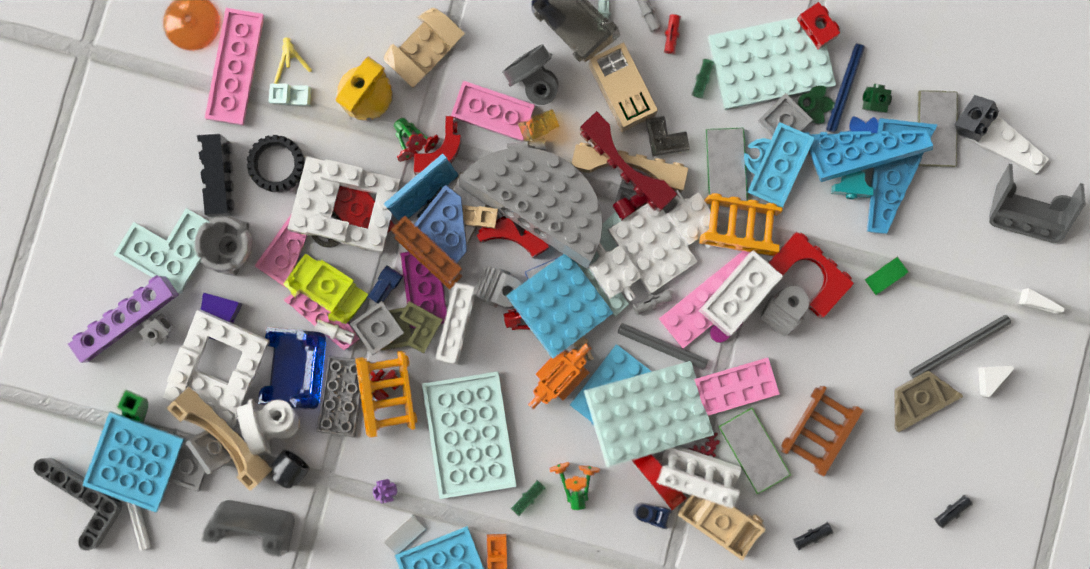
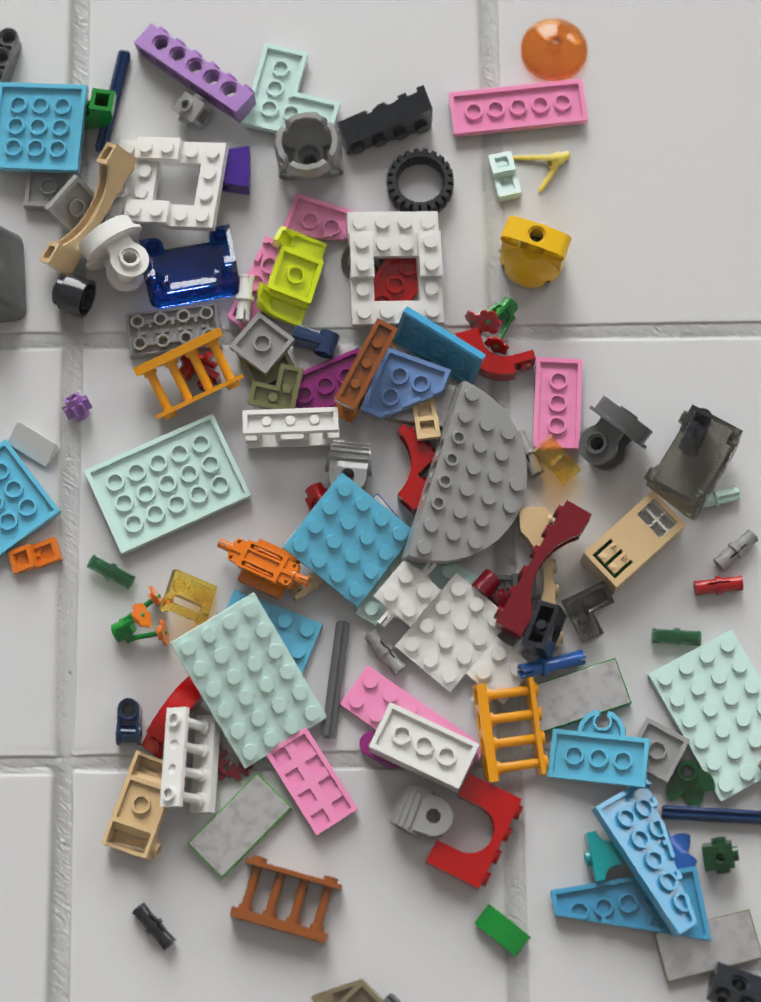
camera: 75 degrees right, 10 degrees down
tan piece [384,8,465,88] -> none
none -> dark blue axle [95,50,131,153]
none -> clear yellow plate [159,569,218,626]
none -> blue pin [517,650,586,679]
none -> black brick [522,600,567,660]

